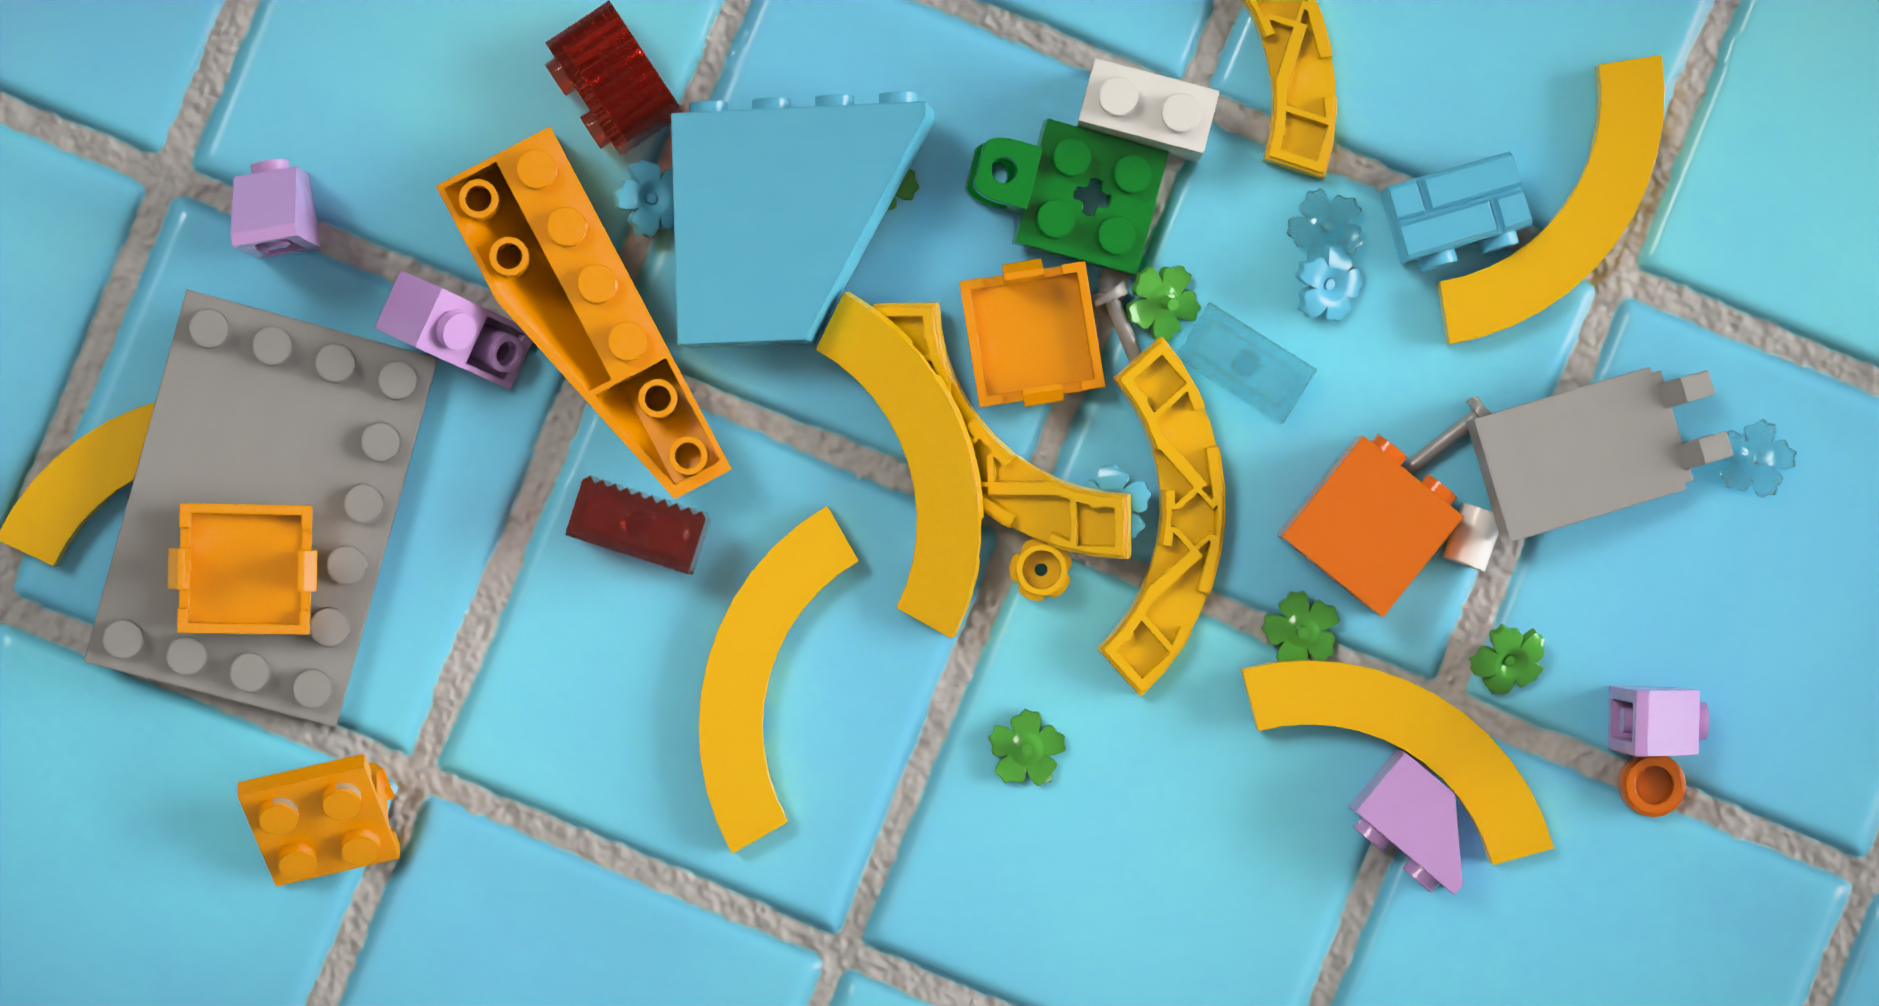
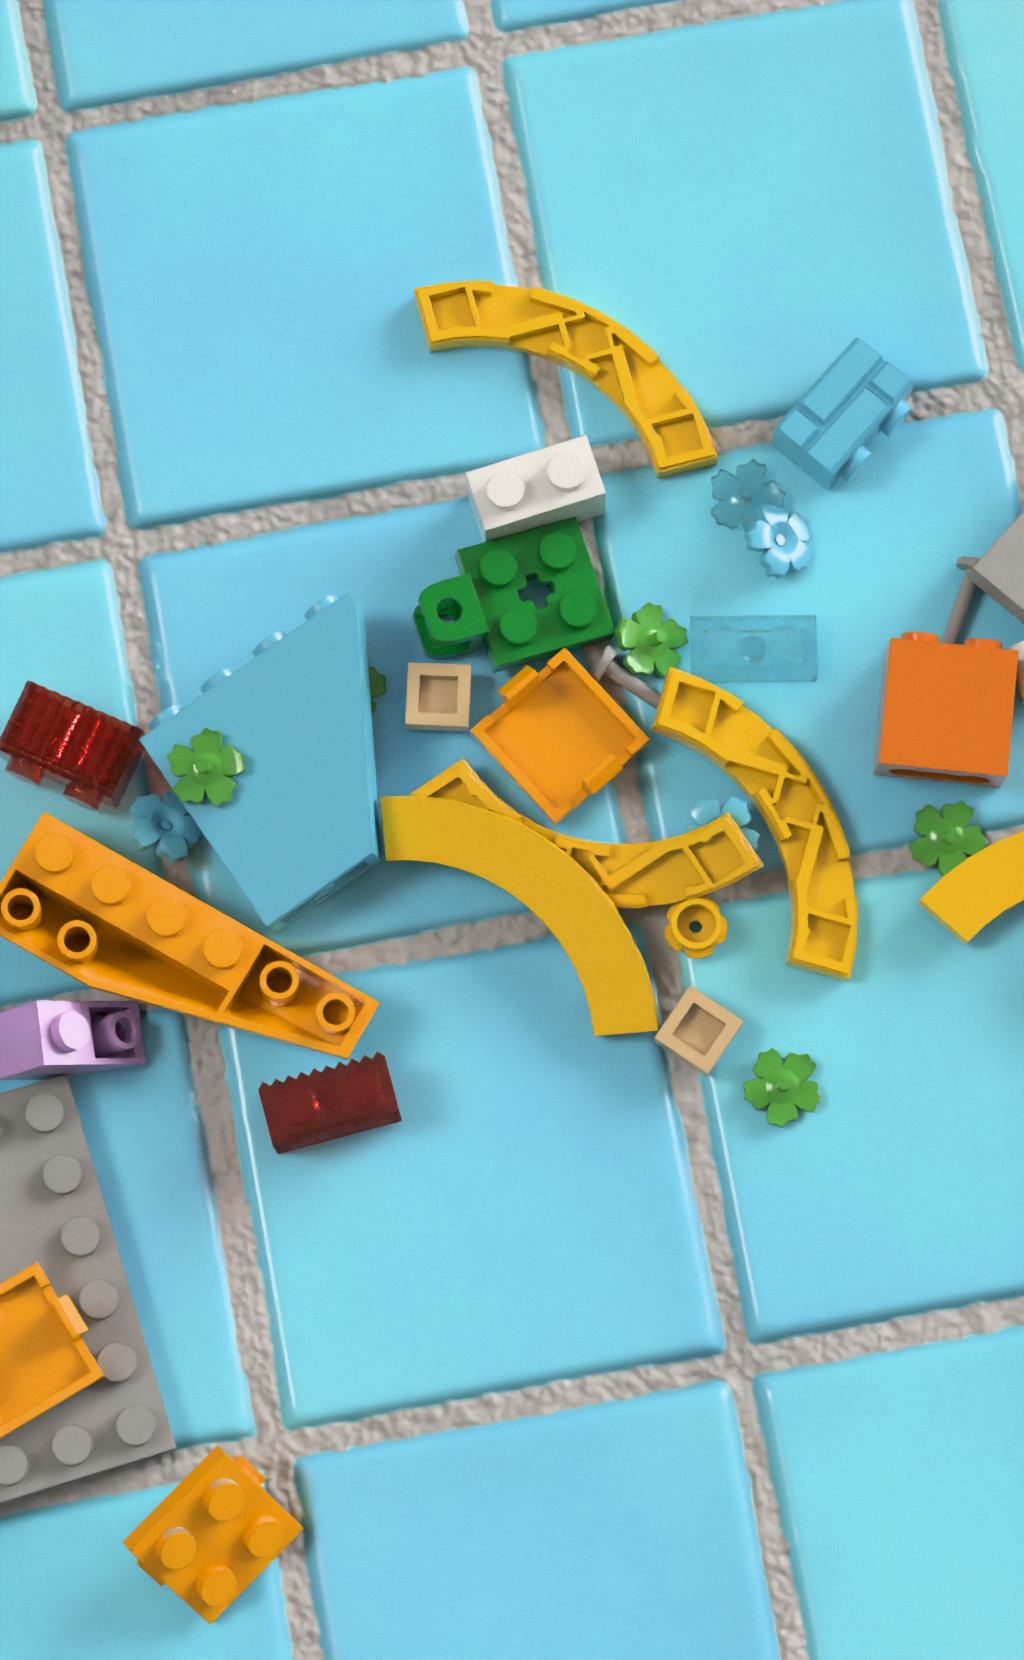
camera: 30 degrees left, 10 degrees down
yellow tile [698,506,859,854] -> none
yellow tile [1437,55,1665,346] -> none
none -> bright green plant [167,728,246,807]
none -> tan plate [405,662,472,732]
none -> tan plate [654,985,744,1077]

